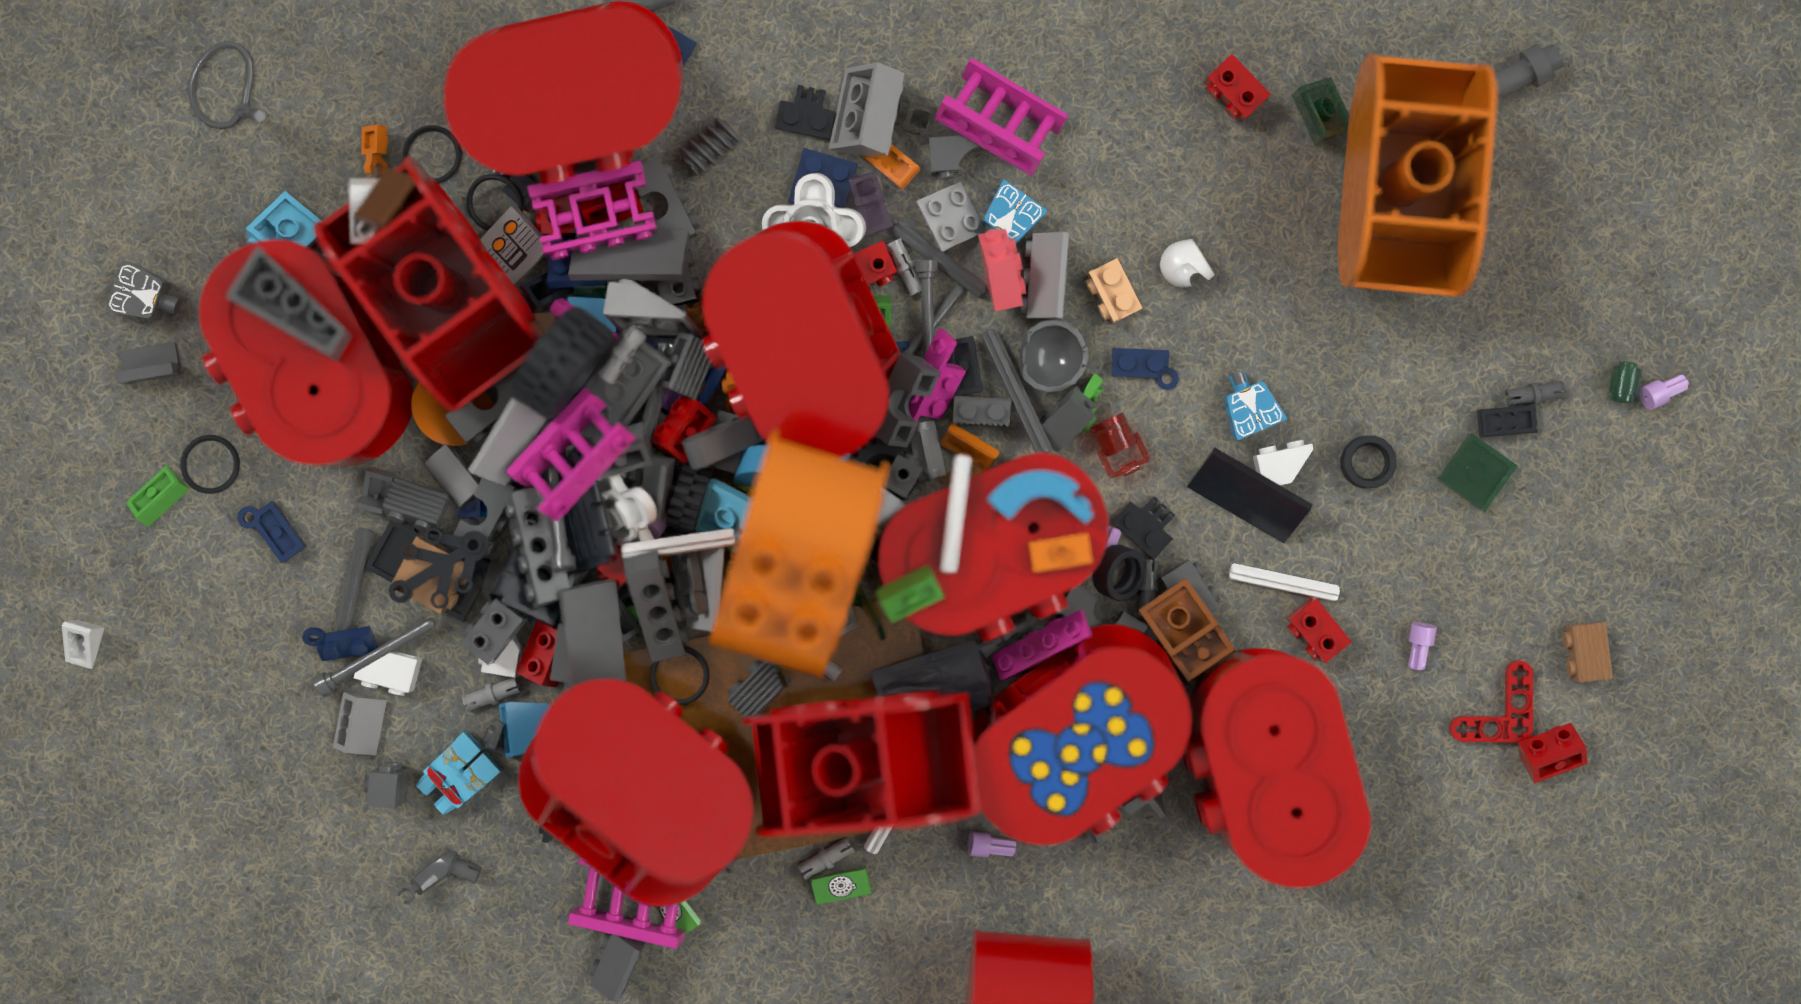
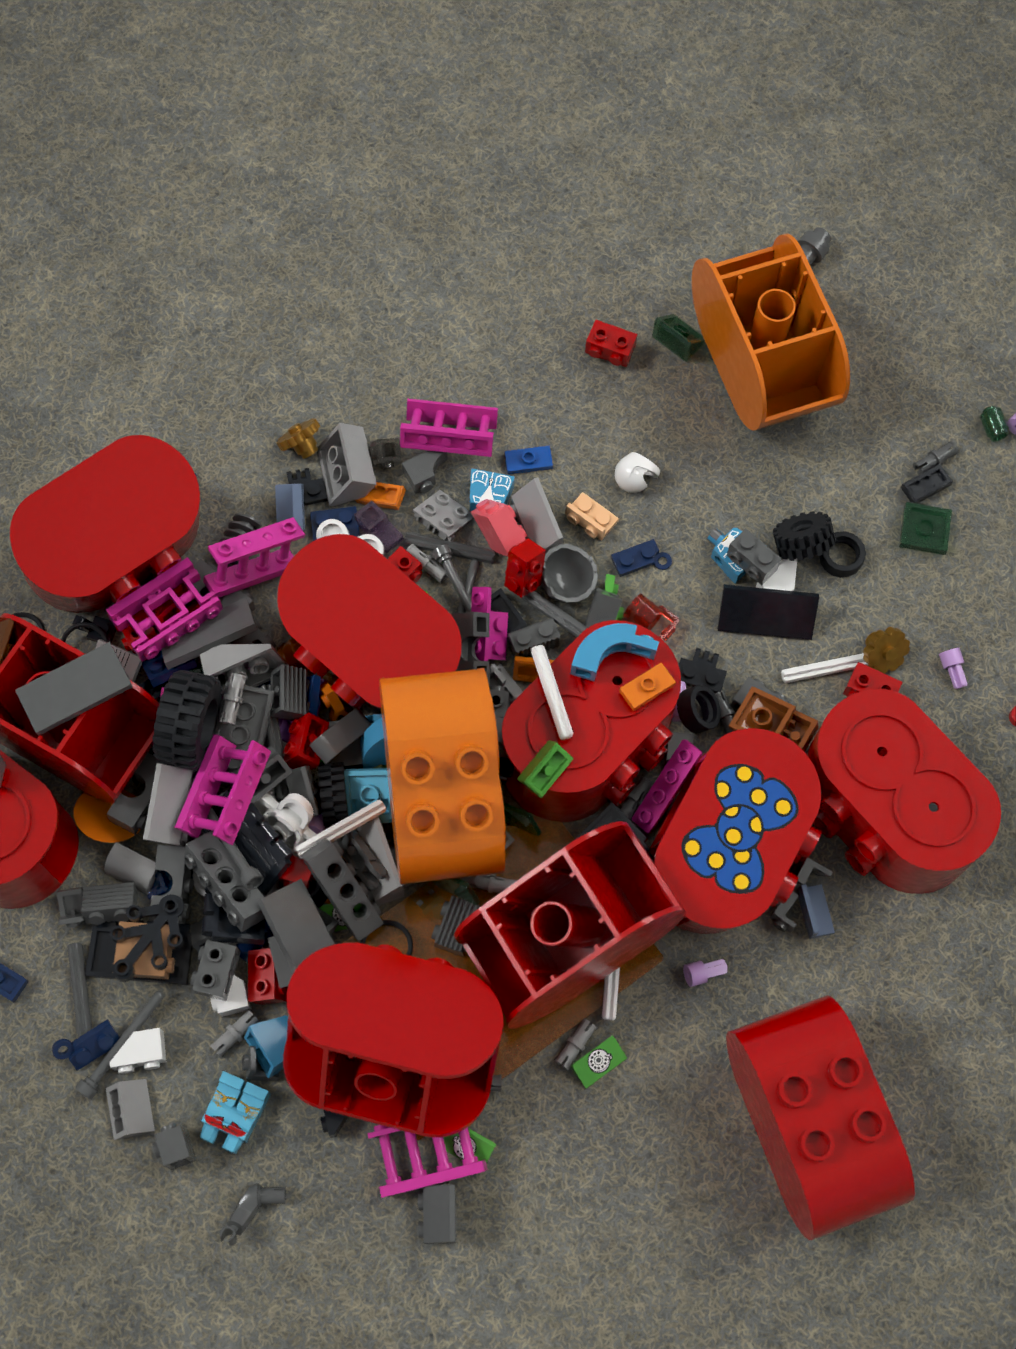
camera: 25 degrees left, 20 degrees down
none -> dark grey tile [15,642,133,736]
none -> dark pink fence [203,517,305,598]
none -> sand blue panel [275,484,305,531]
none -> pearl gold plant [276,418,320,459]
none -> blue plate [504,446,553,474]
none -> red brick [504,538,546,598]
none -> dark grey brick [727,528,781,586]
none -> black tyre [773,511,836,561]
none -> sand blue panel [797,884,835,939]
none -> pearl gold plant [863,627,910,674]

